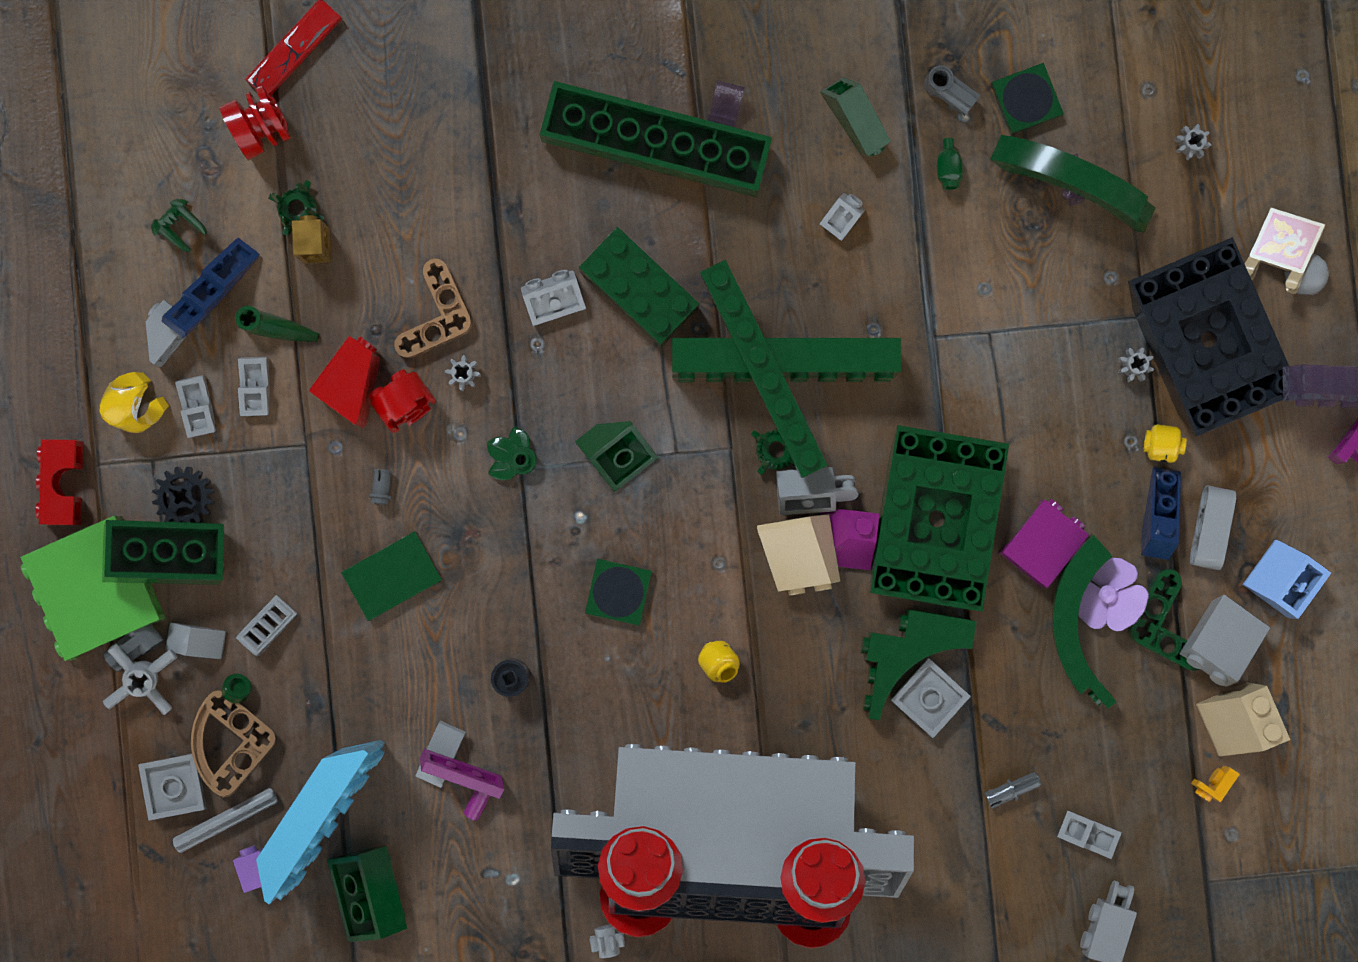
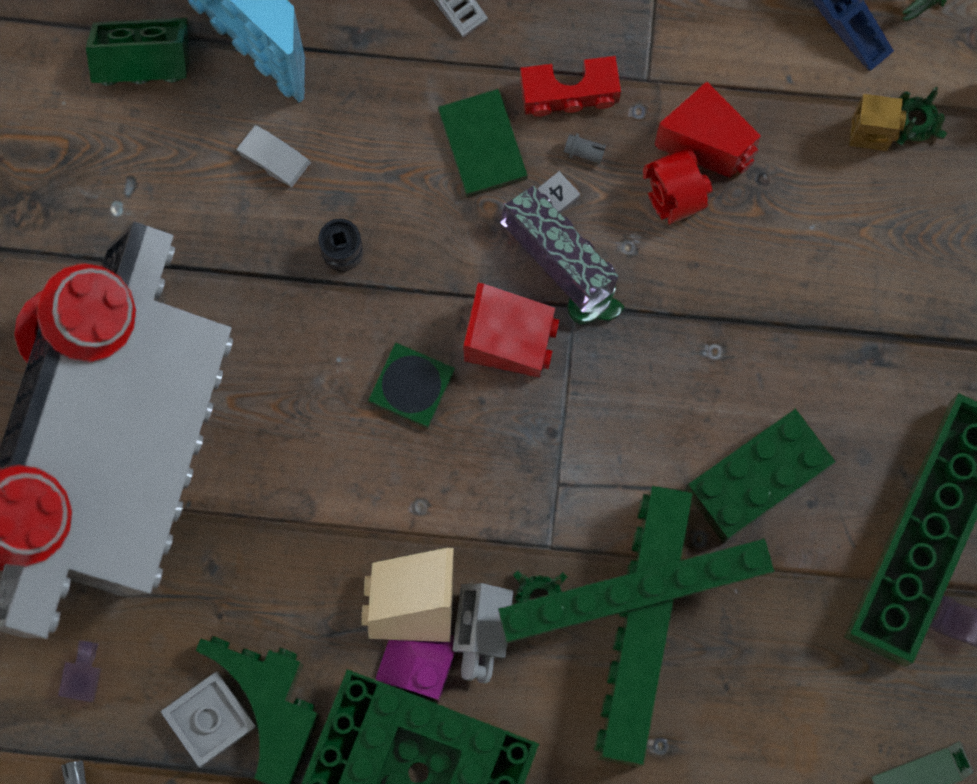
camera: 105 degrees right, 10 degrees down
dark green piece [235,306,319,342] -> none
light grey slope [238,357,270,416] -> none
medium nougat beam [394,259,472,359] -> none
magenta piece [420,748,504,821] -> none
light grey gear [445,355,481,391] -> none
light grey bracket [521,270,586,326] -> none
dark green slope [575,421,658,492] -> none
light grey gear [589,925,625,958] -> none
yellow head [698,641,740,682] -> none
light grey bracket [820,193,866,241] -> none
none -> clear purple plate [58,640,101,702]
none -> red slope [463,283,560,378]
none -> clear purple brick [500,185,619,312]
none -> red arch [520,56,621,117]
none -> light grey tile [536,171,580,216]

